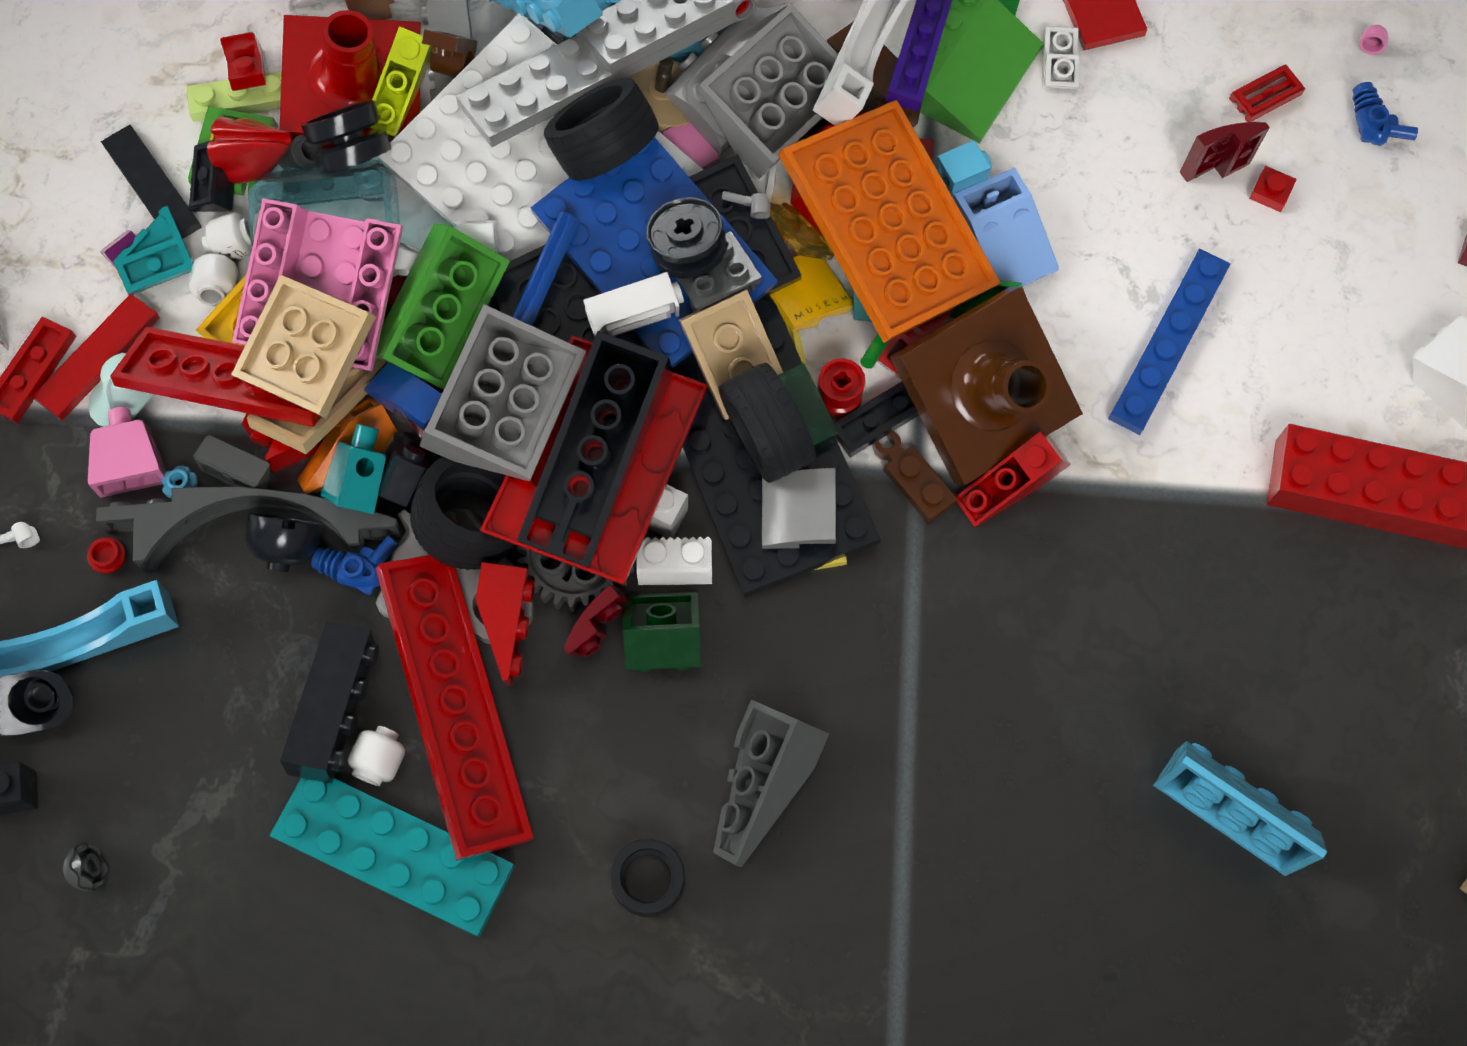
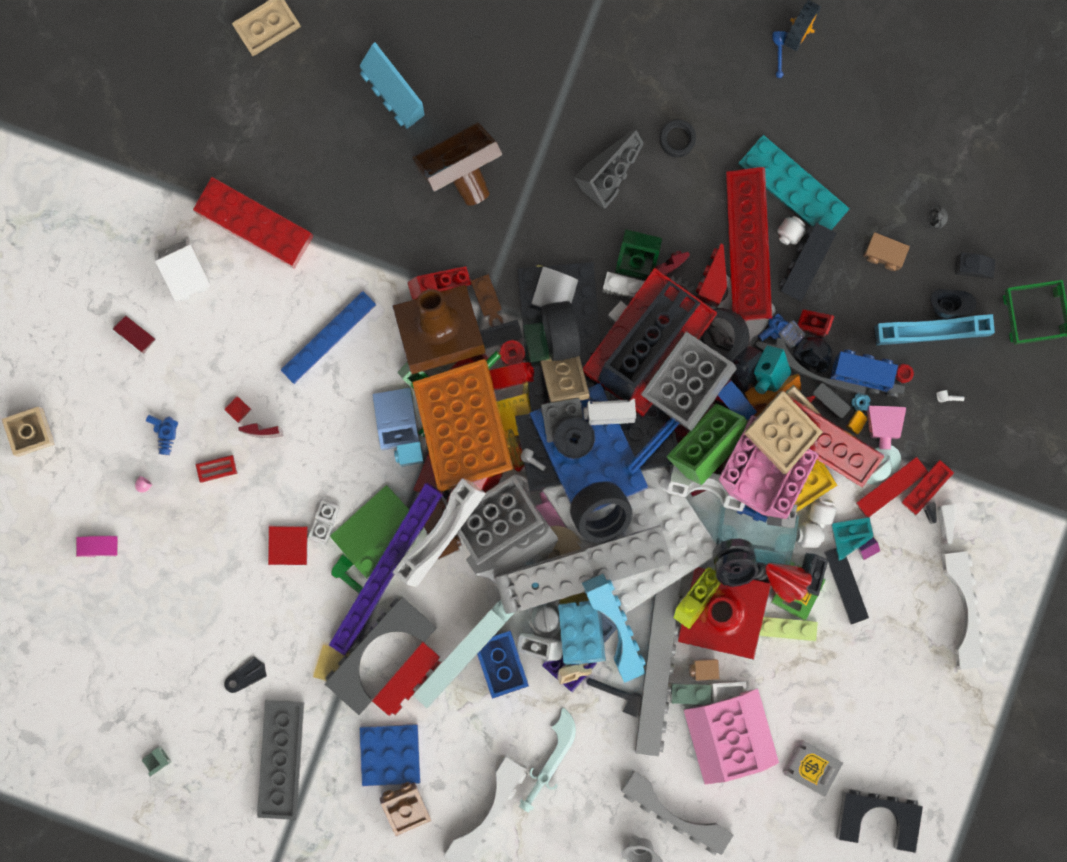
camera: 165 degrees left, 15 degrees up
red slope [220,32,266,91] -> none
reddish brown plate [422,29,478,78] -> none
none -> reddish brown piece [412,122,502,206]
none -> red window [489,362,534,390]
none -> clear tile [778,320,805,348]
none -> red slope [797,309,834,338]
none -> blue brick [830,350,898,392]
none -> light orange slope [846,410,867,434]
none -> medium nougat brick [863,232,910,271]
none -> black slope [923,502,937,524]

